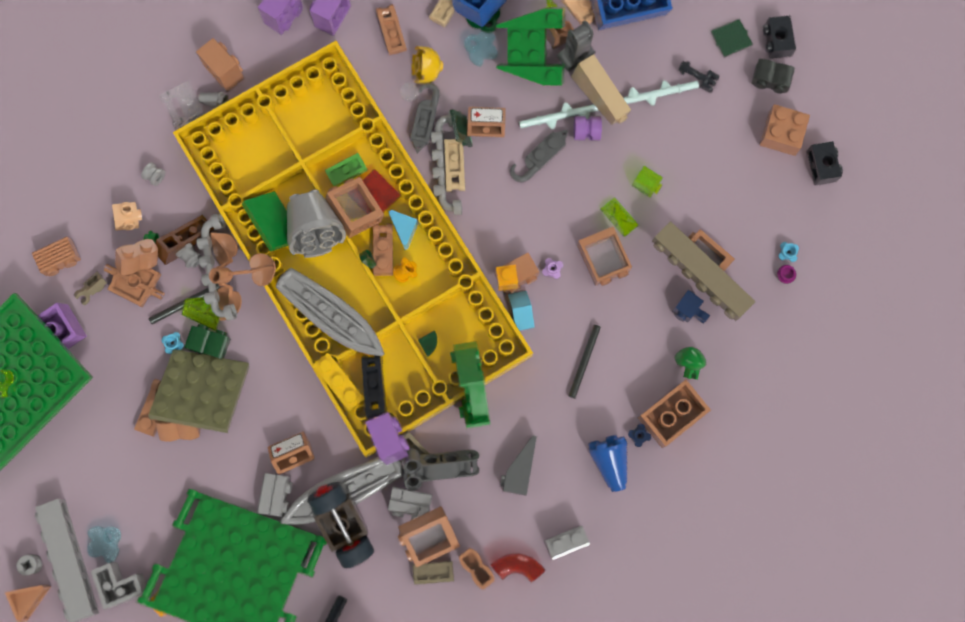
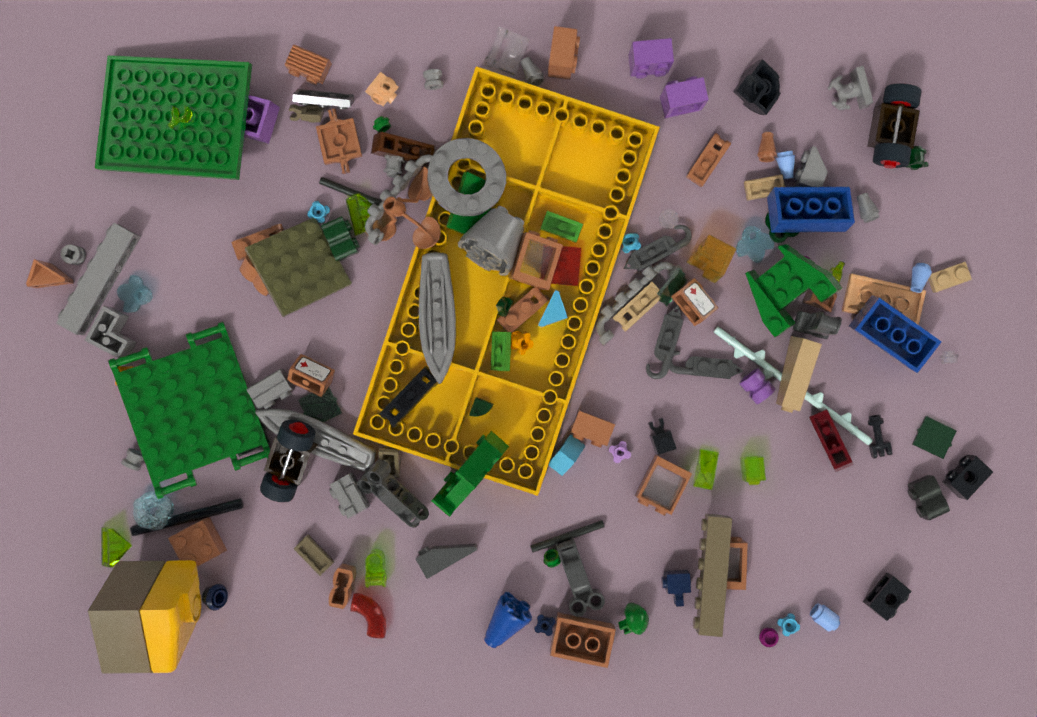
camera: 55 degrees right, 10 degrees up
nougat brick [115,239,158,275] -> none
yellow plate [313,353,364,412] -> none
medium lavender brick [366,413,410,465] -> none
nougat window [397,506,460,567] -> none
yellow cylinder [411,46,443,84] -> none
light orange brick [496,264,518,291] -> none
light grey brick [544,526,590,560] -> none
nougat brick [759,104,810,156] -> none
none -> plate [293,89,354,109]
none -> clear green piece [298,387,342,422]
none -> clear neon green piece [365,549,387,588]
none -> light grey plate [427,138,506,216]
none -> bright green plate [491,331,511,371]
none -> green plate [543,549,561,568]
none -> dark grey piece [555,537,605,617]
none -> medium azure plate [622,233,641,253]
none -> dark grey plate [646,305,684,379]
none -> black brick [648,418,677,455]
none -> clear yellow plate [687,235,736,283]
none -> dark red slope [809,409,854,472]
none -> light blue brick [810,603,840,632]

